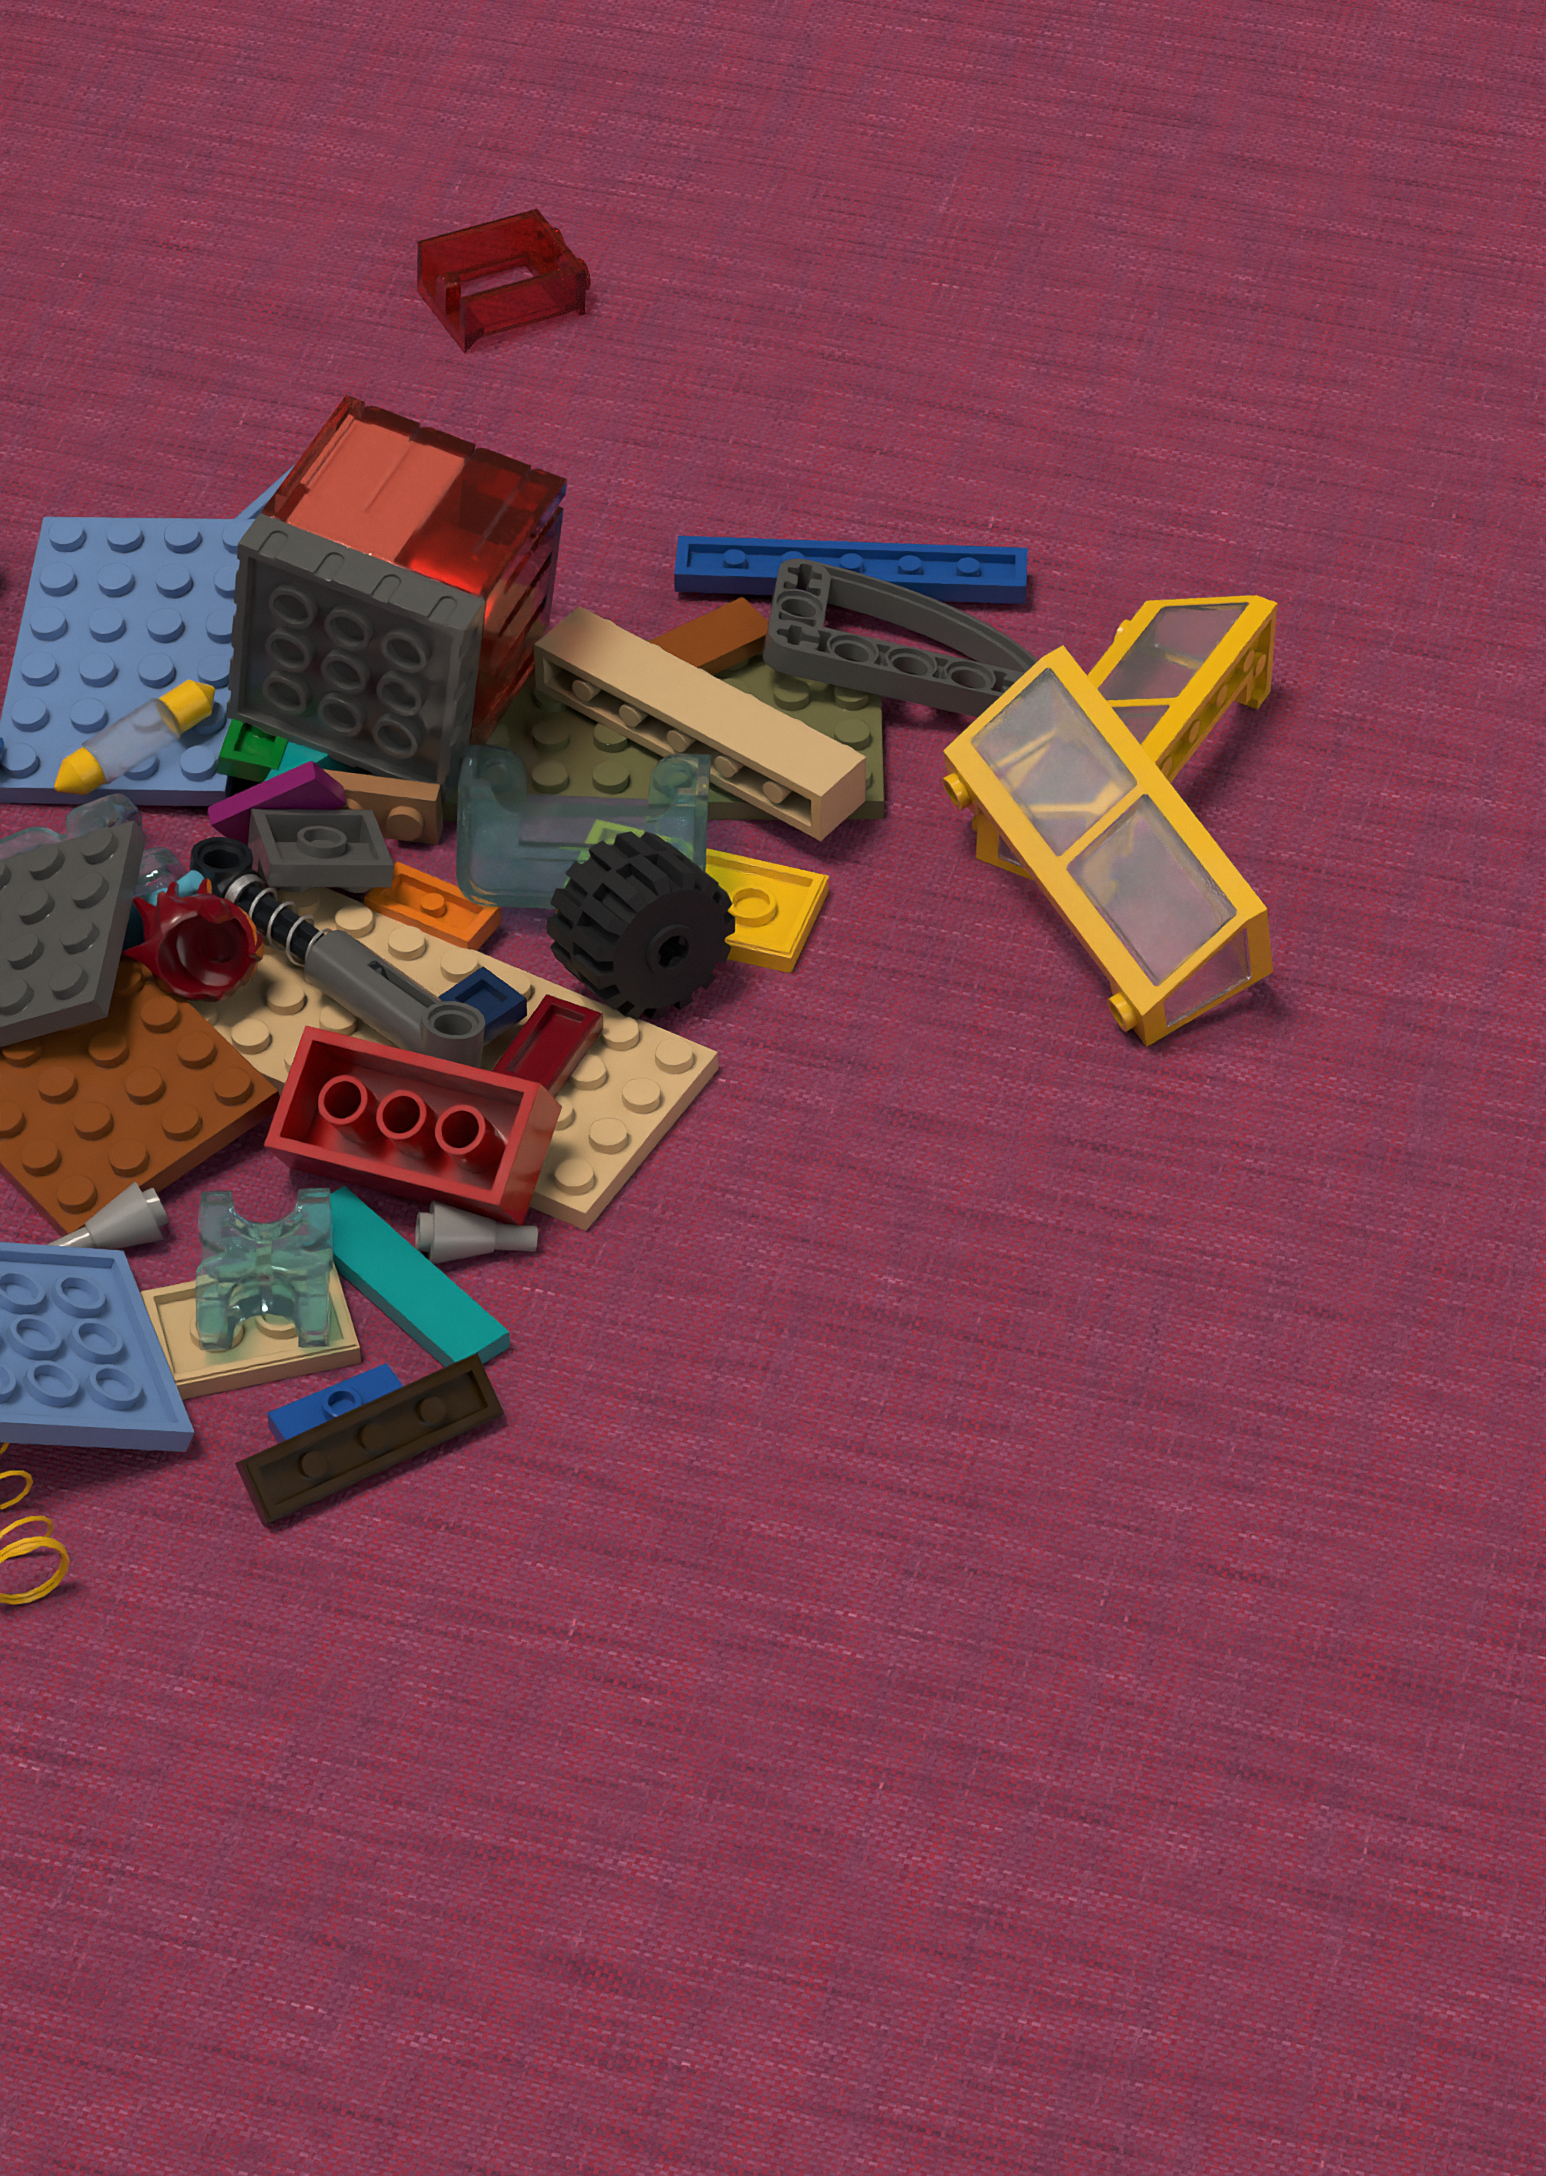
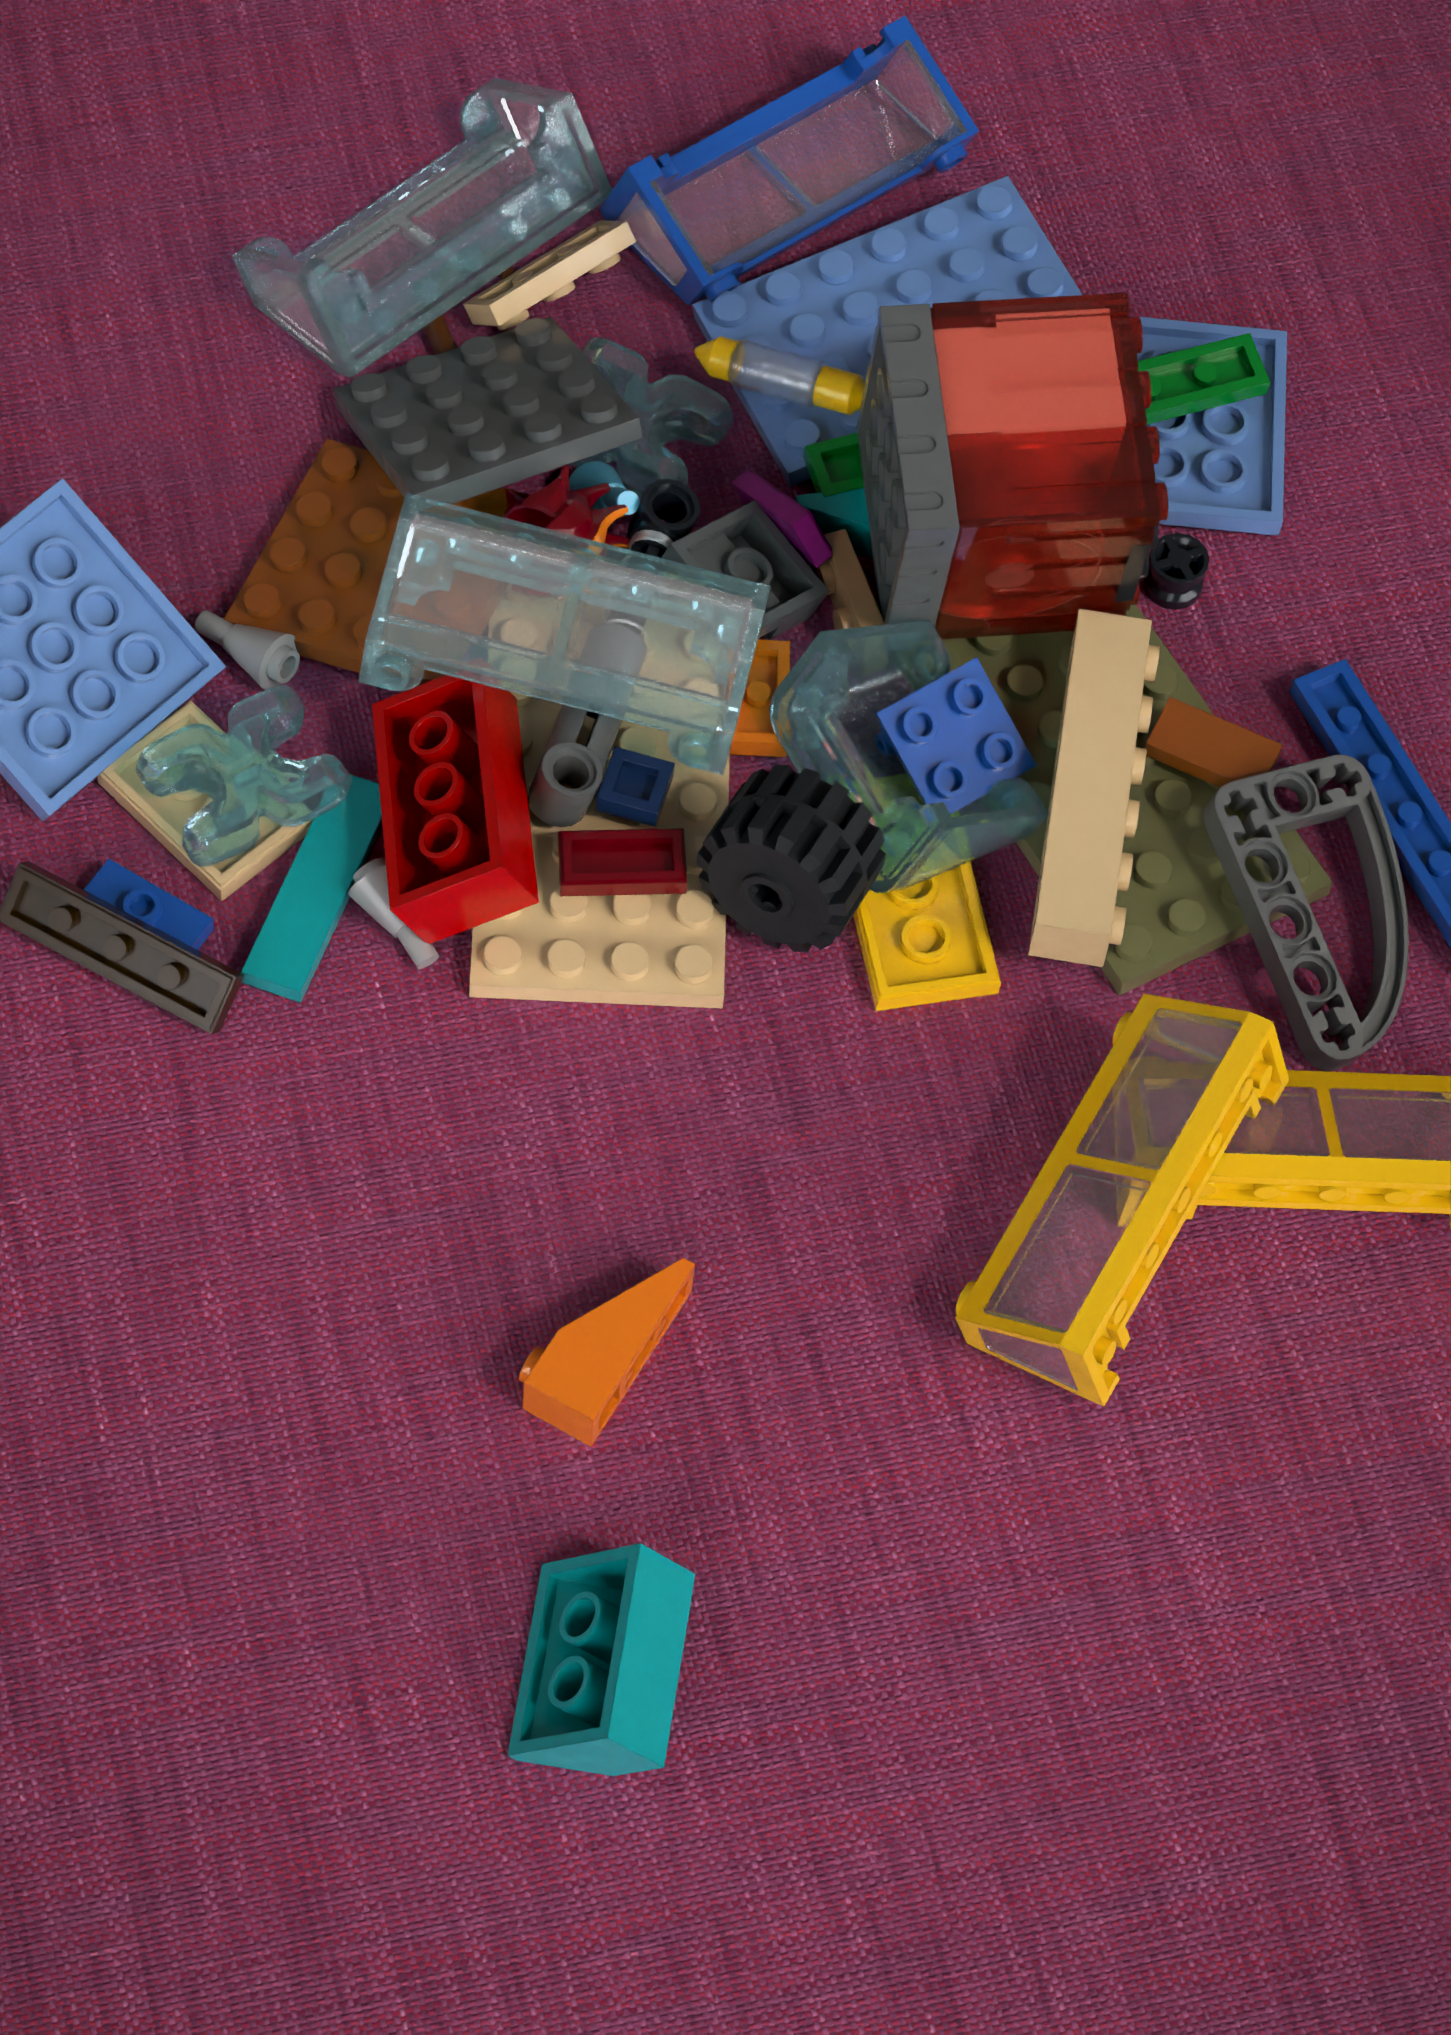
camera: 55 degrees right, 15 degrees up
none -> windscreen [358,493,771,775]
none -> teal slope [507,1543,695,1776]
none -> orange slope [519,1258,695,1447]
none -> blue hinge [874,657,1036,823]

